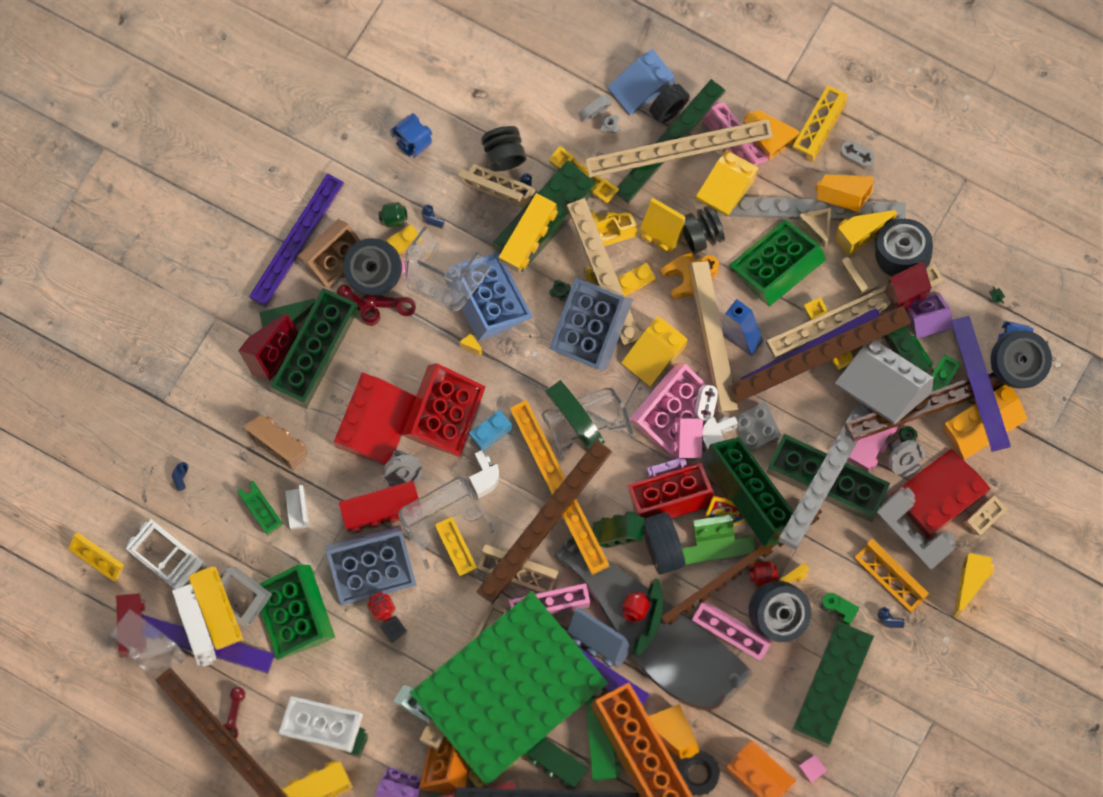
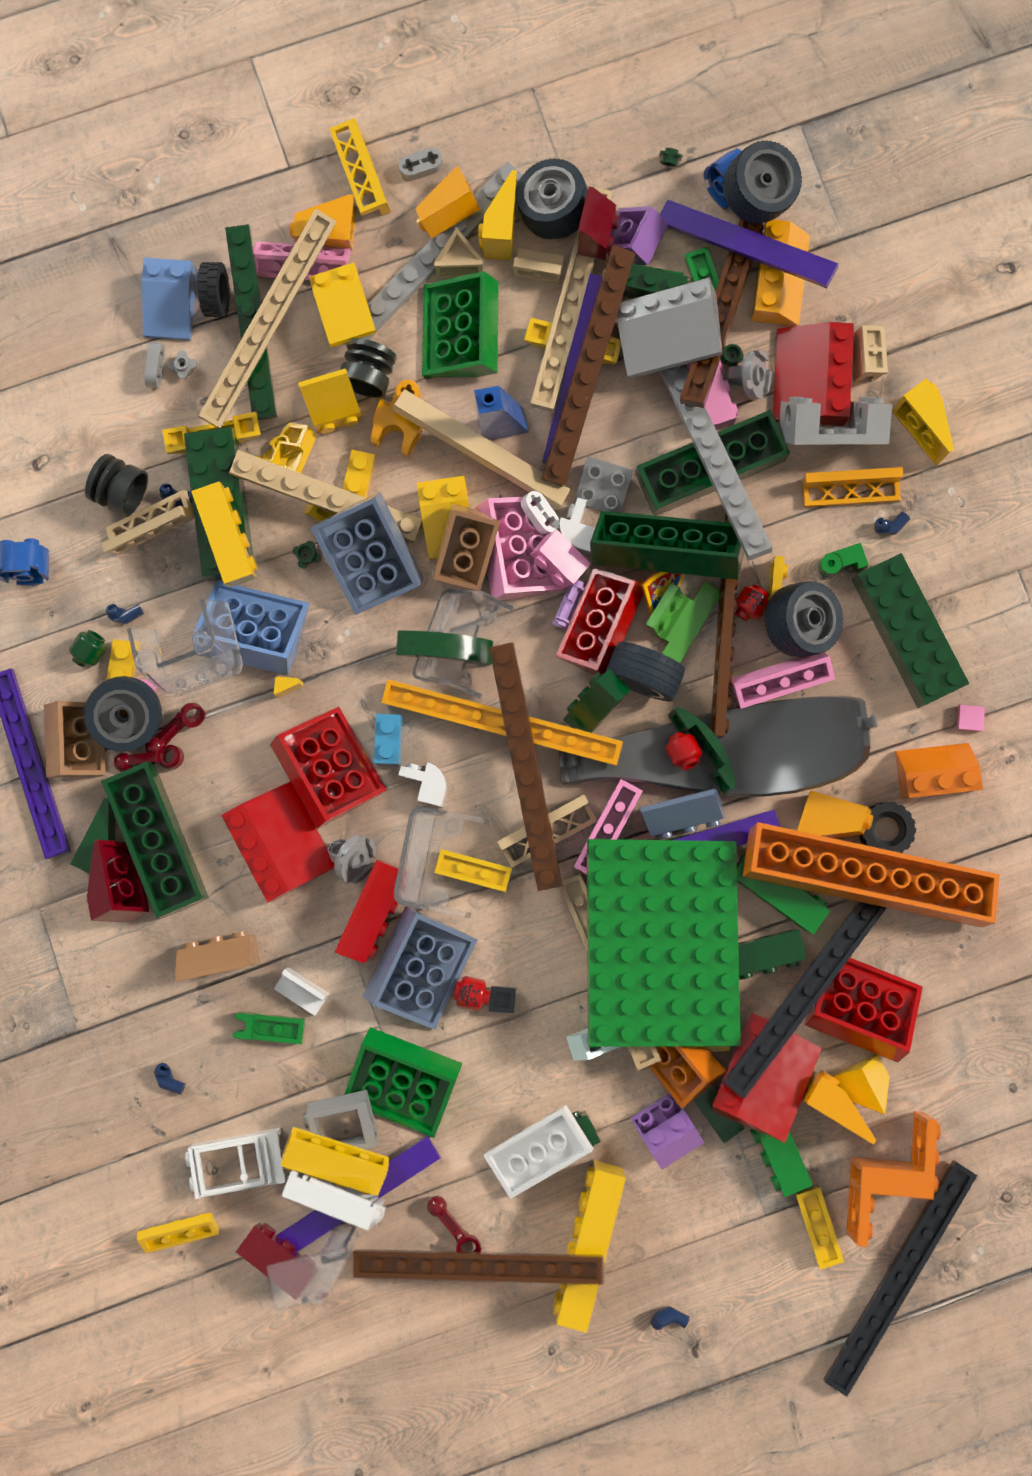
camera: 45 degrees left, 10 degrees up
none -> medium nougat slope [433,503,500,591]

